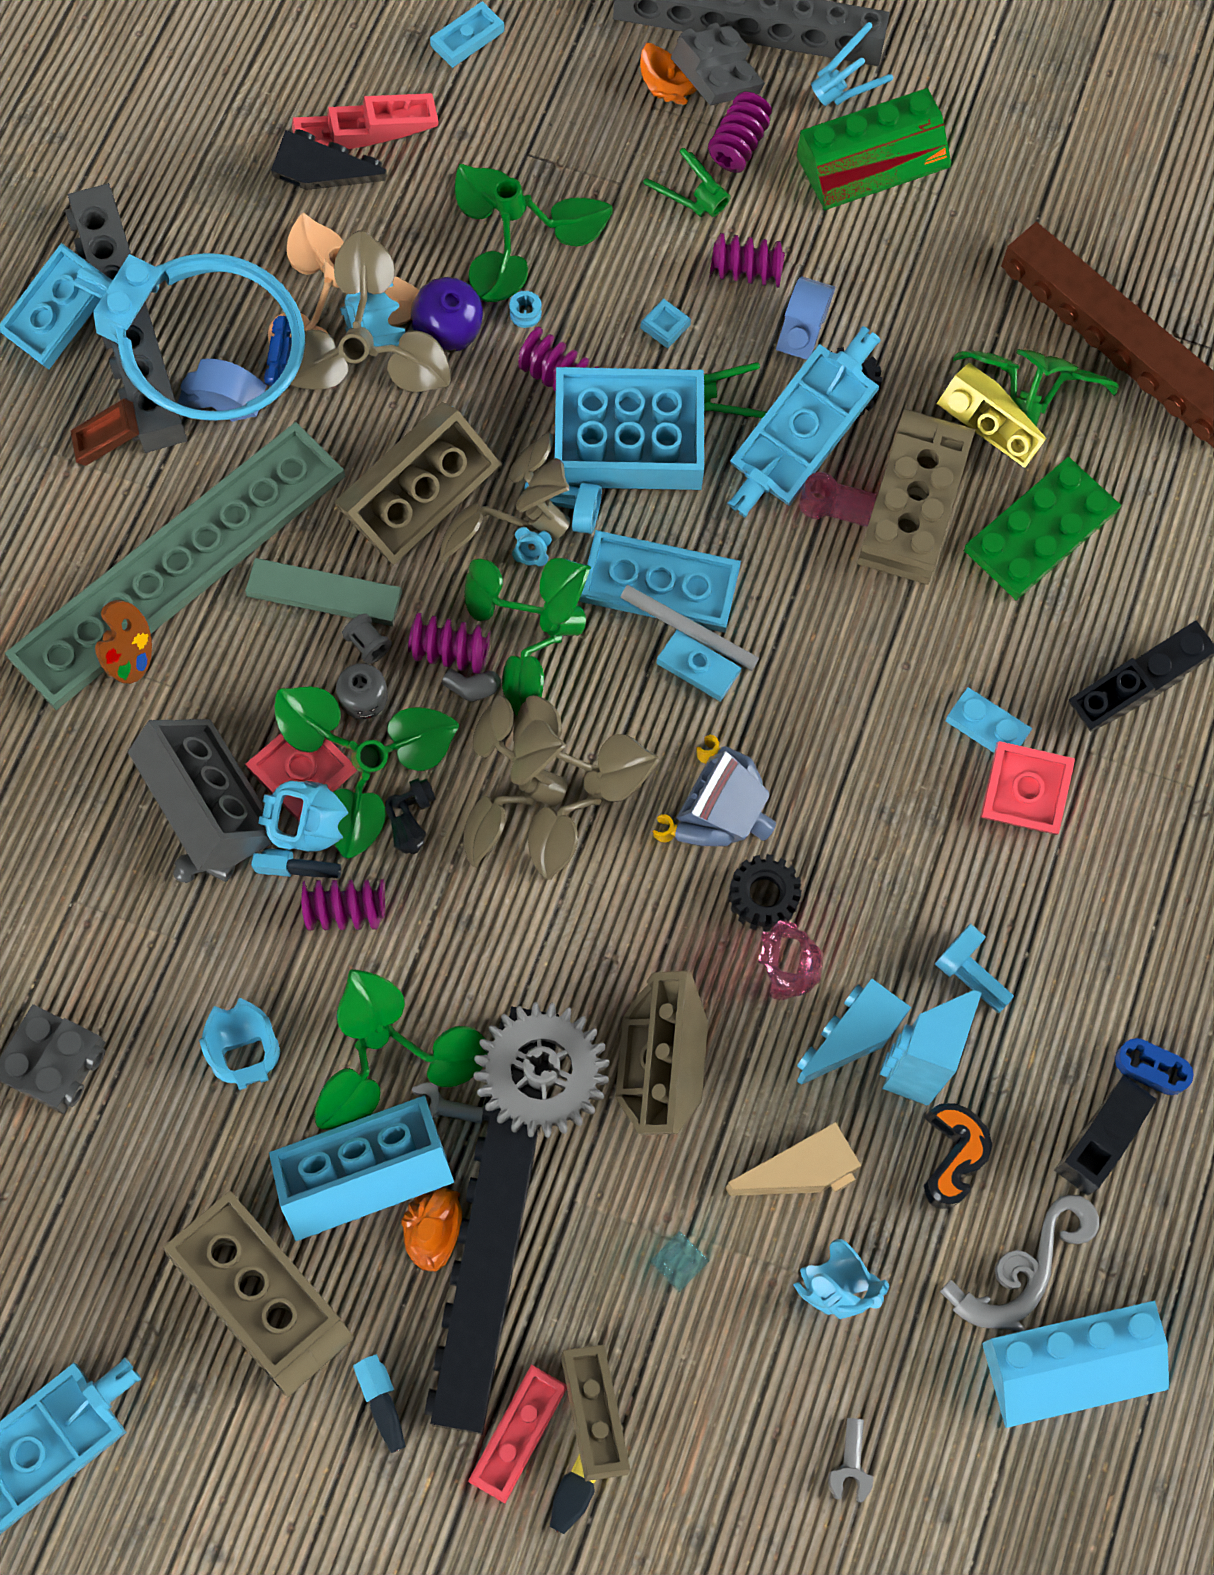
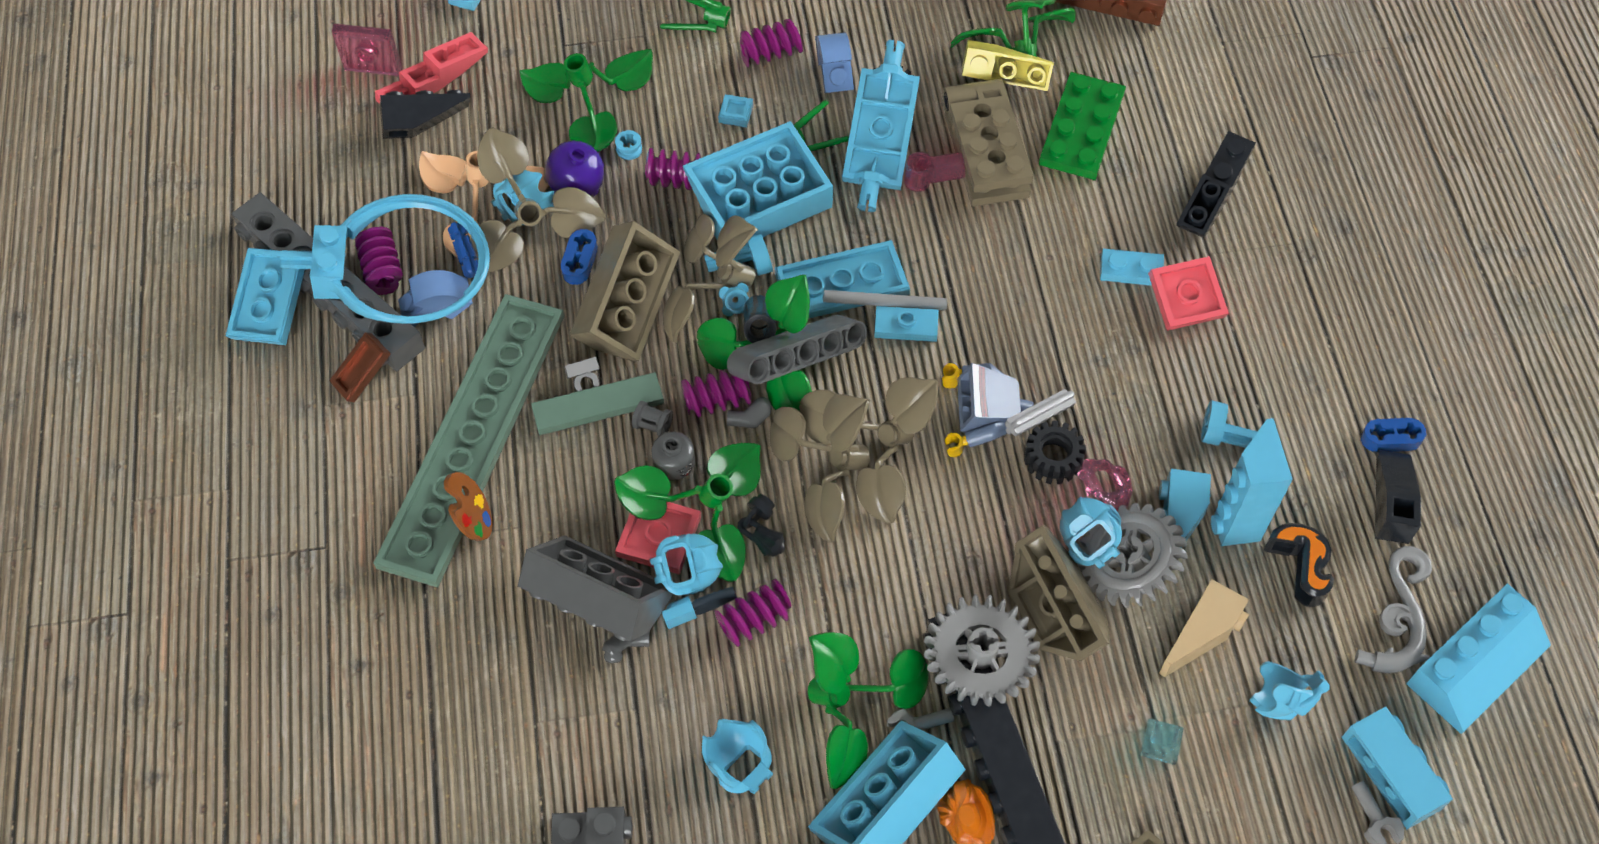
camera: 25 degrees left, 10 degrees down
none -> clear pink plate [332,24,403,76]
none -> magenta piece [355,226,403,295]
none -> blue beam [561,229,598,285]
none -> light grey tile [564,357,600,392]
none -> dark grey beam [727,315,867,384]
none -> black pin [743,295,776,343]
none -> light grey axle [1005,389,1076,436]
none -> medium azure helmet [1060,497,1122,569]
none -> light grey gear [1077,503,1188,608]
none -> medium azure brick [1342,707,1453,830]

